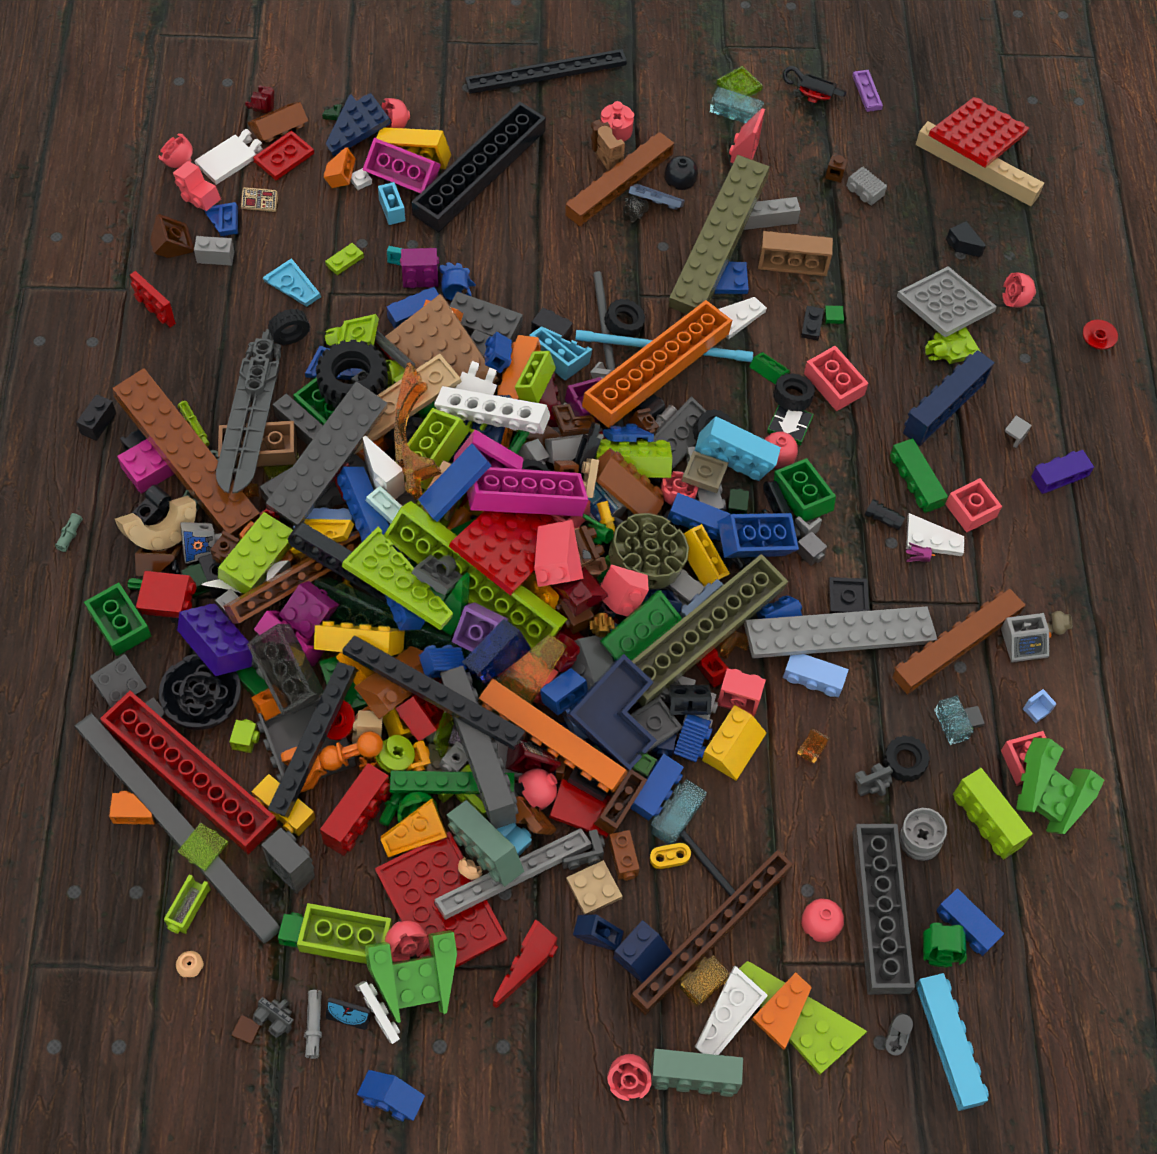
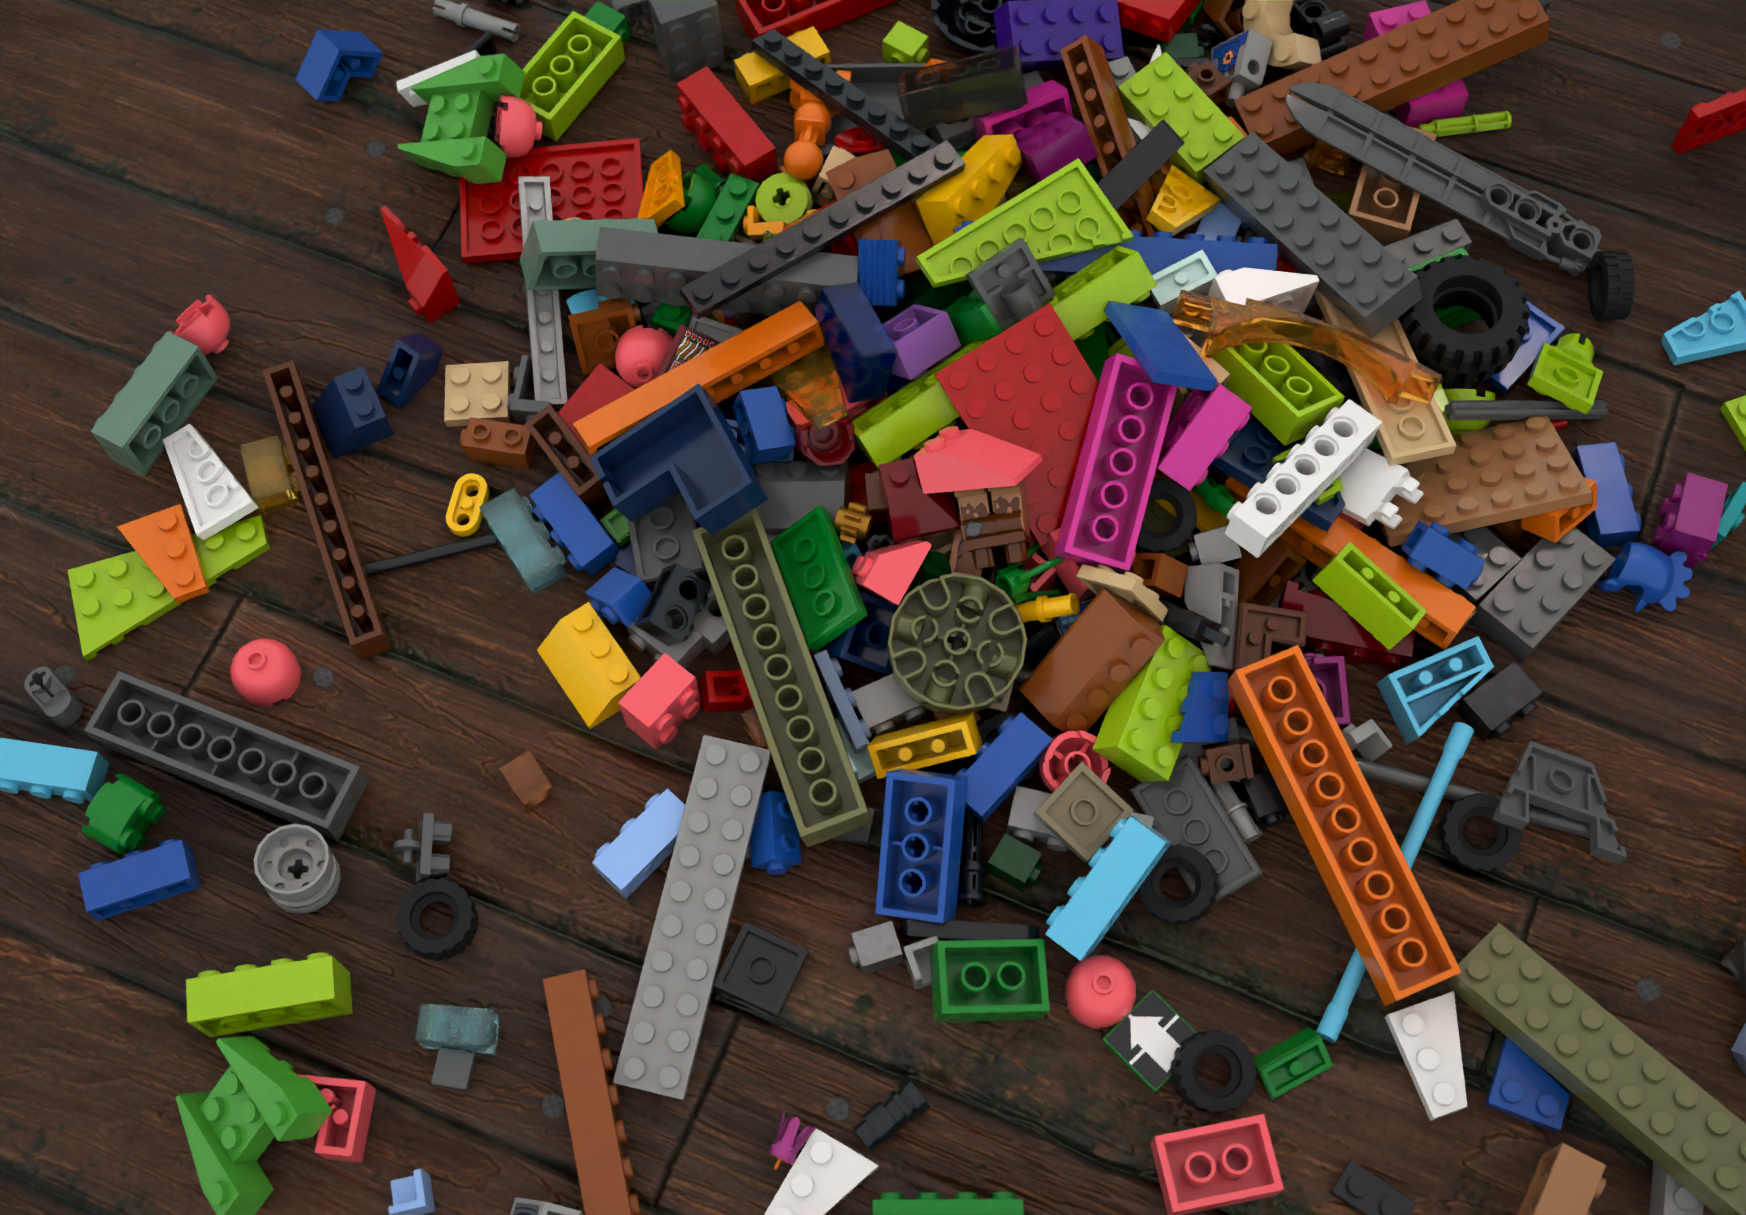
camera: 120 degrees right, 5 degrees up
none -> dark grey wing [1493,741,1627,864]

